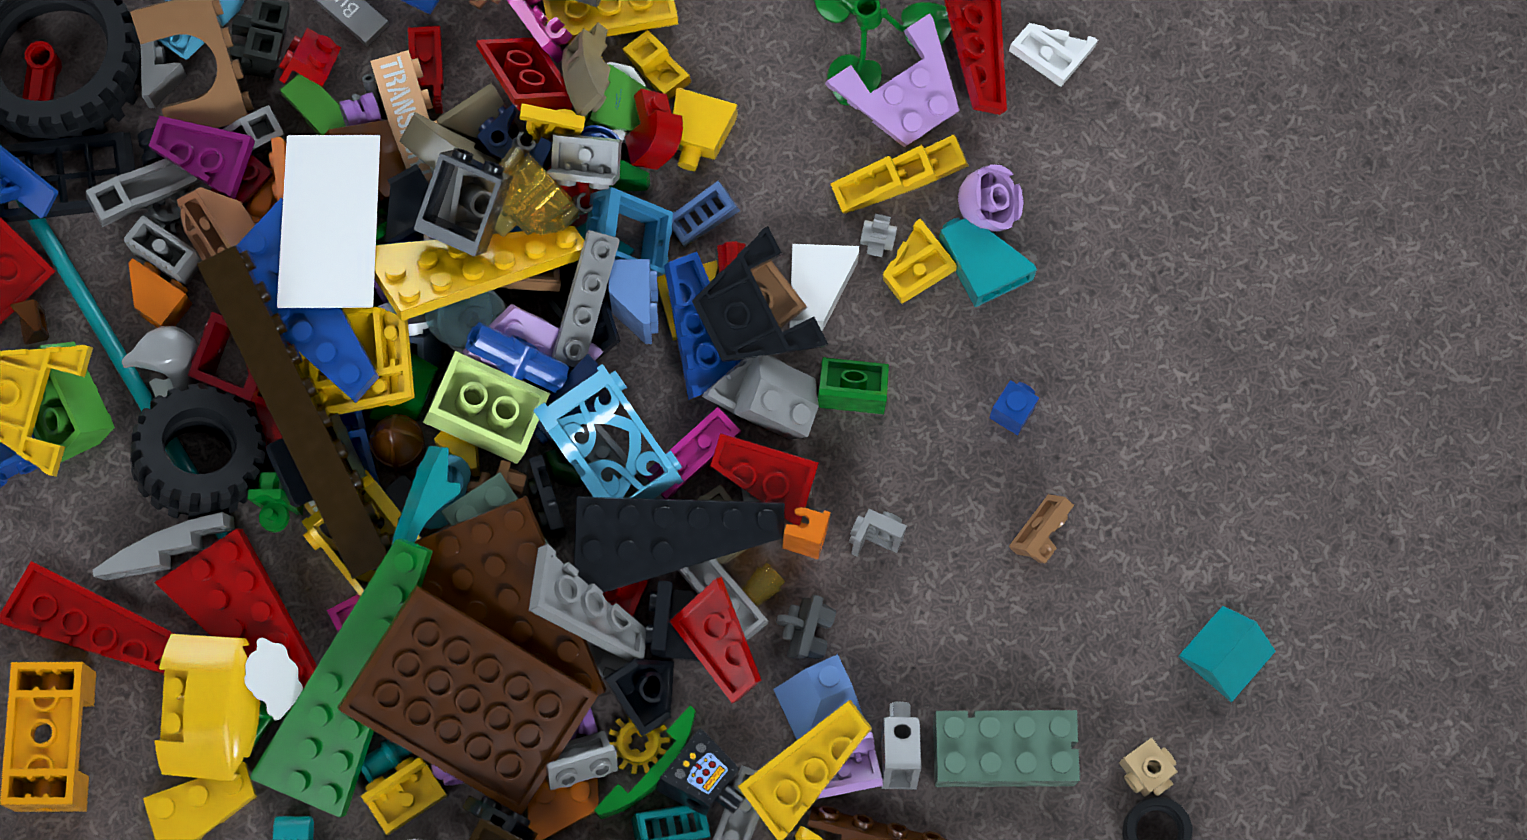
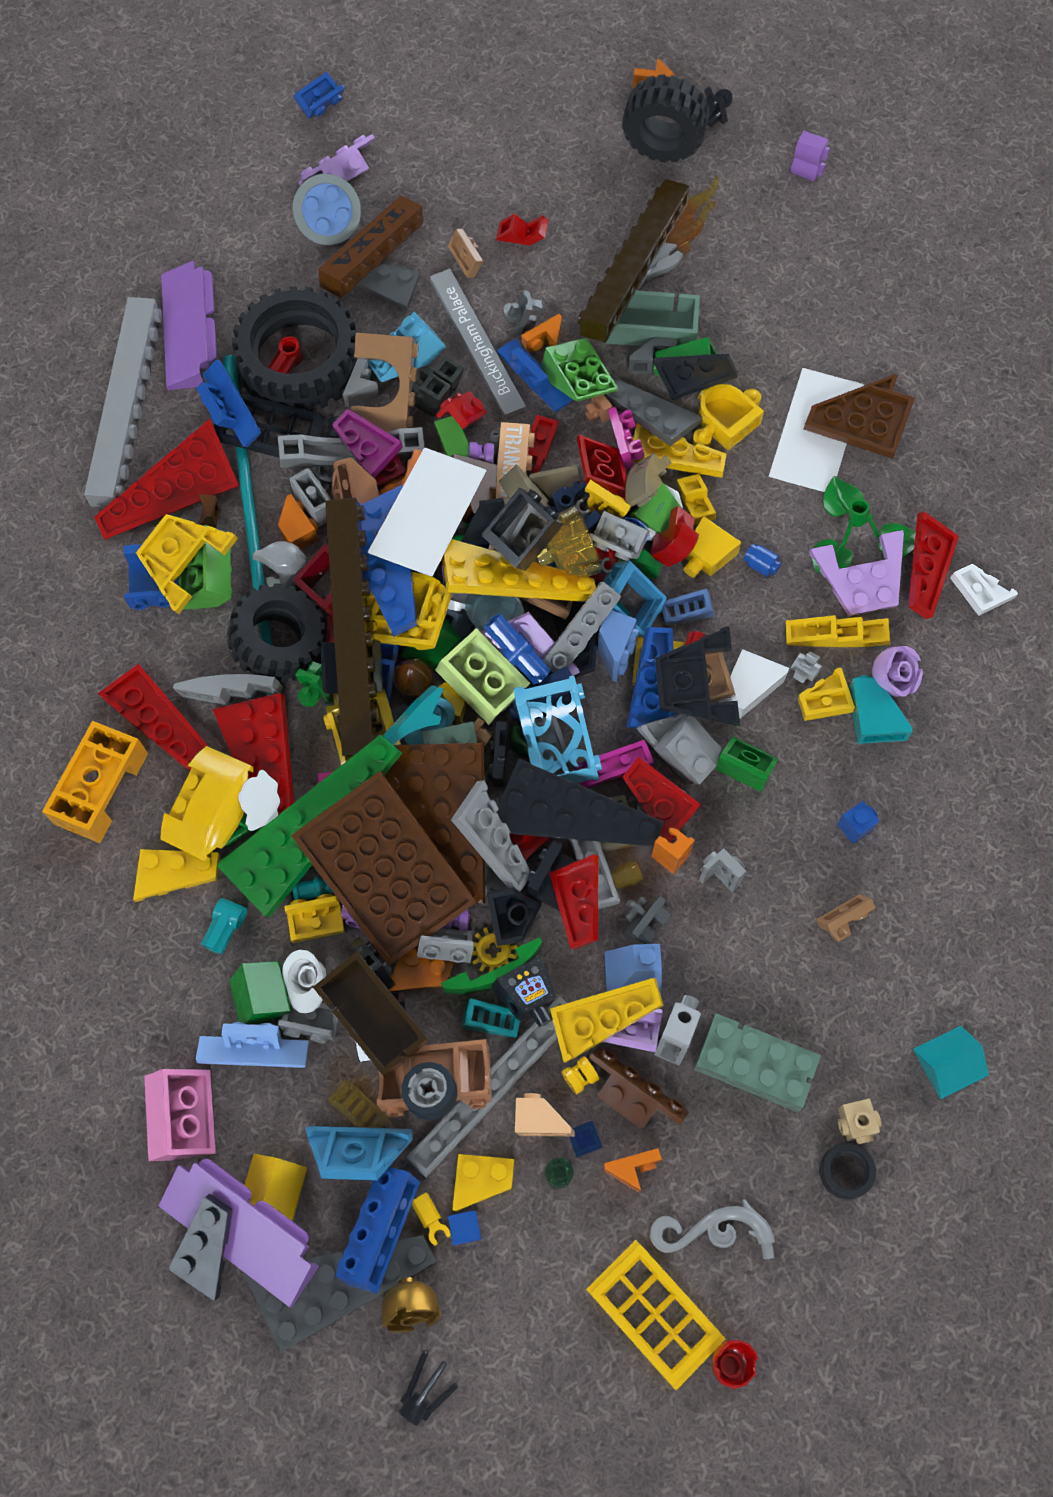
camera: 25 degrees right, 5 degrees down
none -> blue brick [743,544,782,577]

